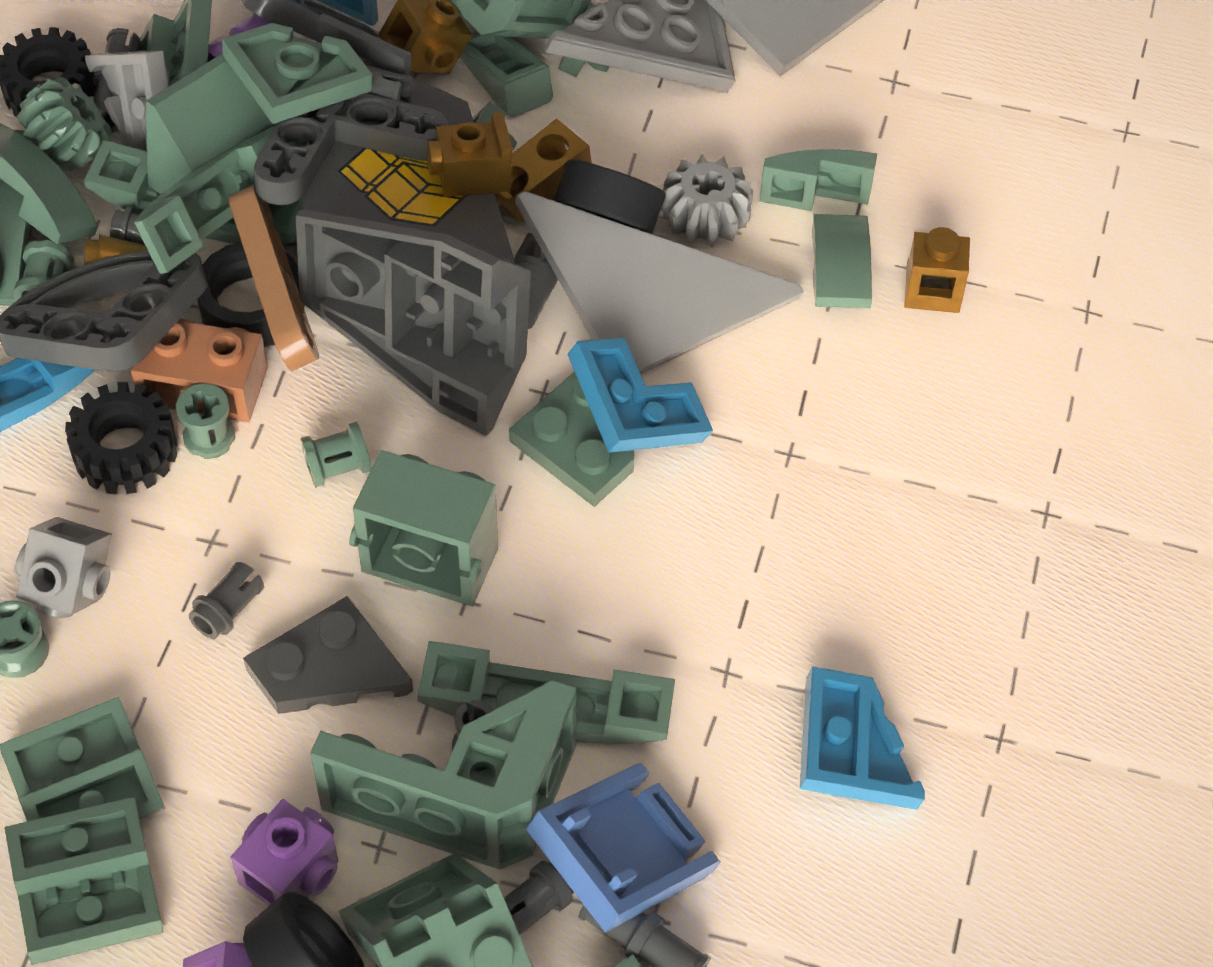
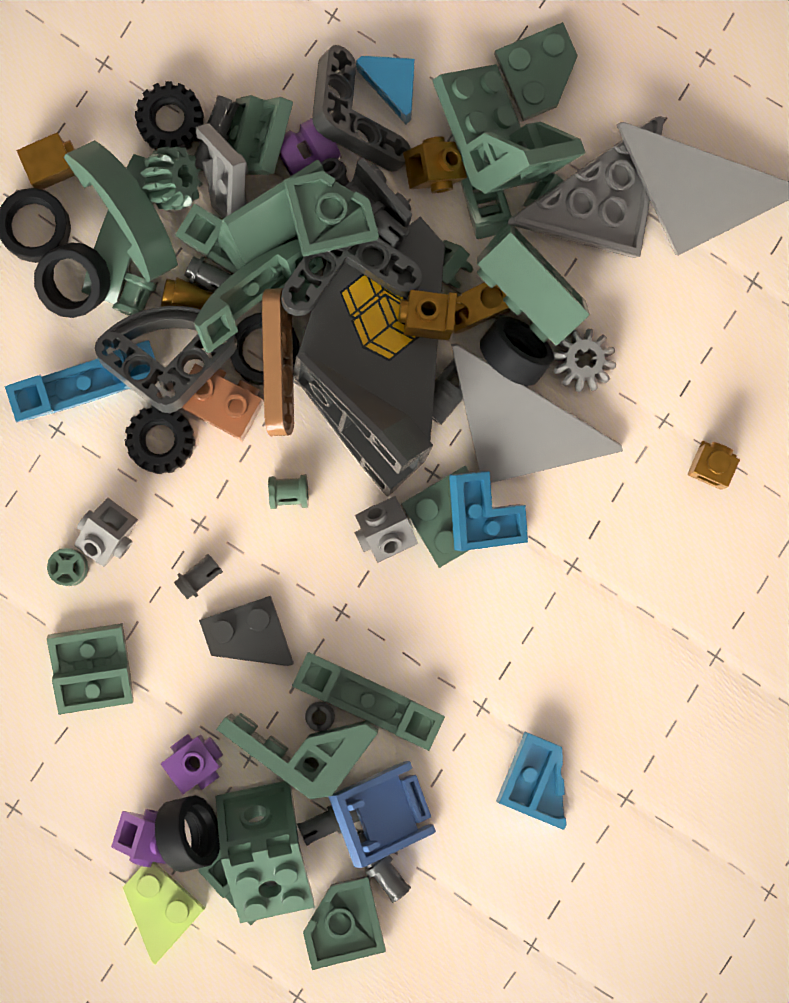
camera: 15 degrees right, 30 degrees up
sand green slope [4,796,164,965] -> none
sand green bush [176,383,236,459] -> none
sand green brick [349,450,498,607] -> none
sand green slope [759,149,877,211] -> none
sand green slope [812,214,872,309] -> none
none -> light grey brick [354,496,418,563]
none -> sand green slope [477,222,590,346]

